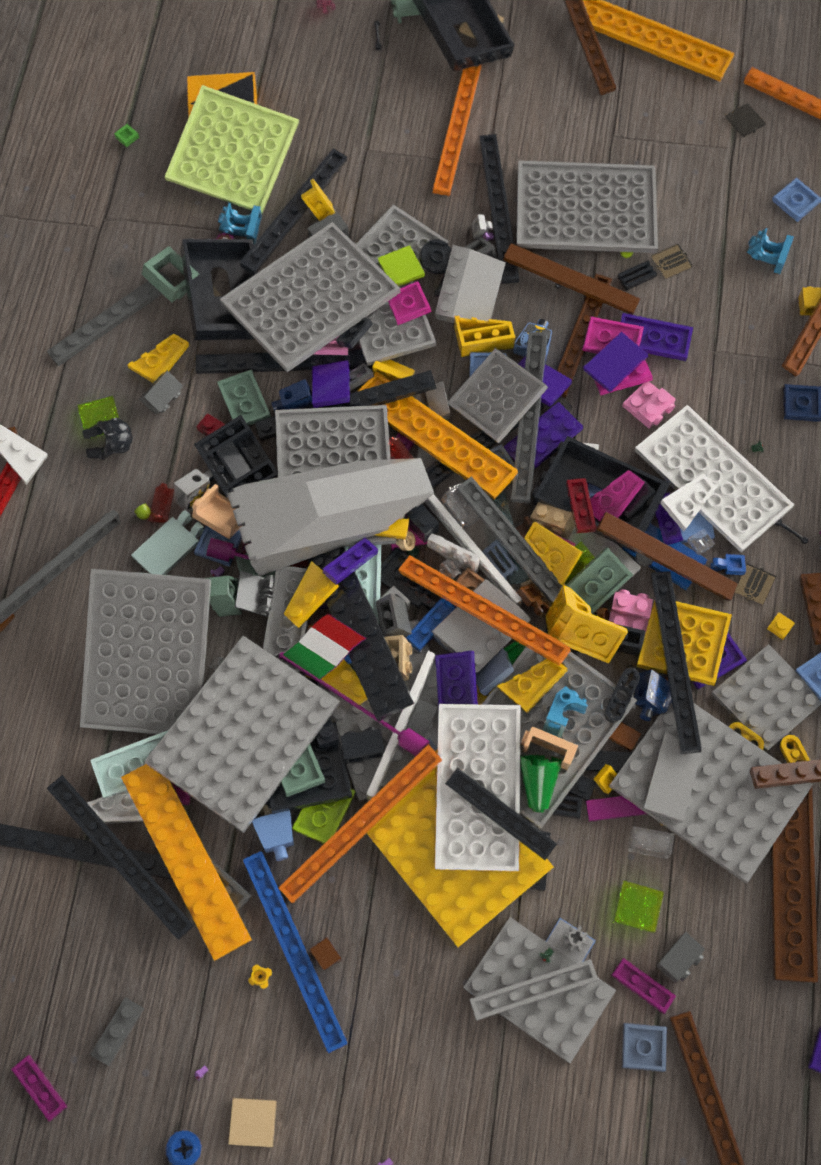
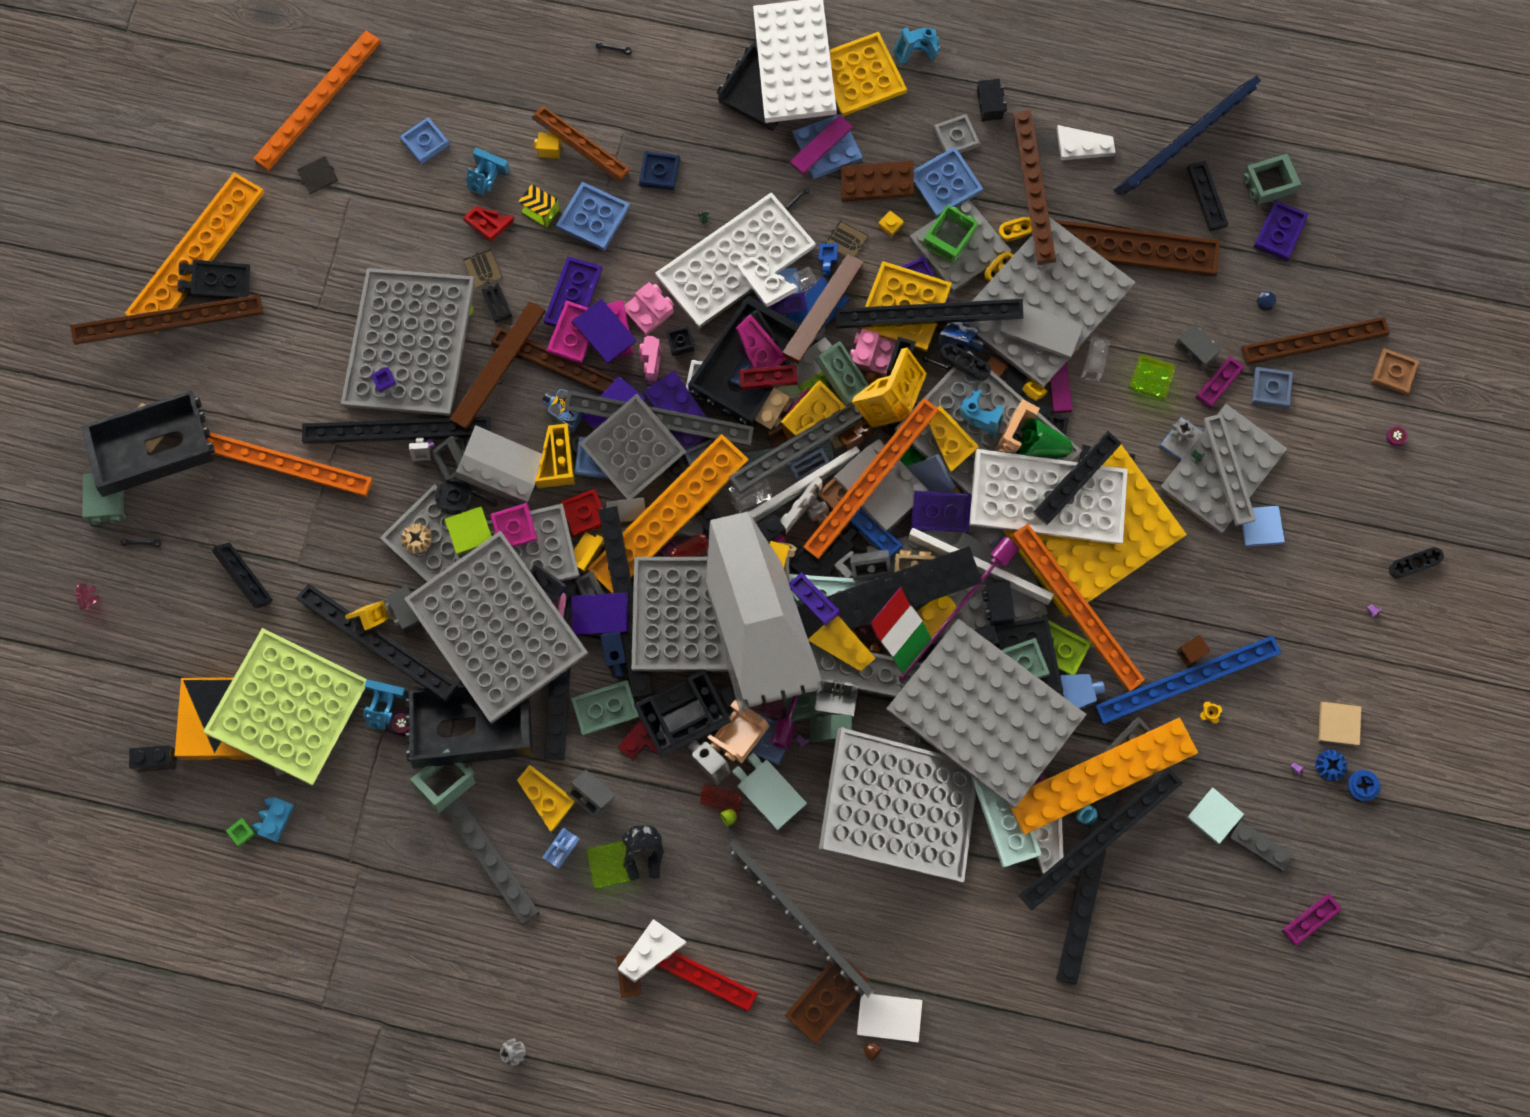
camera: 85 degrees left, 5 degrees up
none -> black brick [129,745,177,772]
none -> black tile [177,259,250,299]
none -> black plate [212,542,273,609]
none -> dark azure plate [252,797,294,842]
none -> dark purple tile [371,367,397,393]
none -> tan gear [401,523,432,554]
none -> red wing [463,206,514,242]
none -> piece [519,185,560,228]
none -> medium blue hips [542,827,580,869]
none -> medium blue plate [556,182,630,251]
none -> red tile [560,489,603,538]
none -> bright pink plate [639,336,662,387]
none -> black piece [666,326,695,357]
none -> bright green window [923,205,979,264]
none -> medium azure tile [1076,805,1098,825]
none -> light aqua tile [1187,788,1244,844]
none -> light blue tile [1242,506,1285,547]
none -> dark blue tile [1257,291,1277,310]
none -> blue gear [1315,750,1348,781]

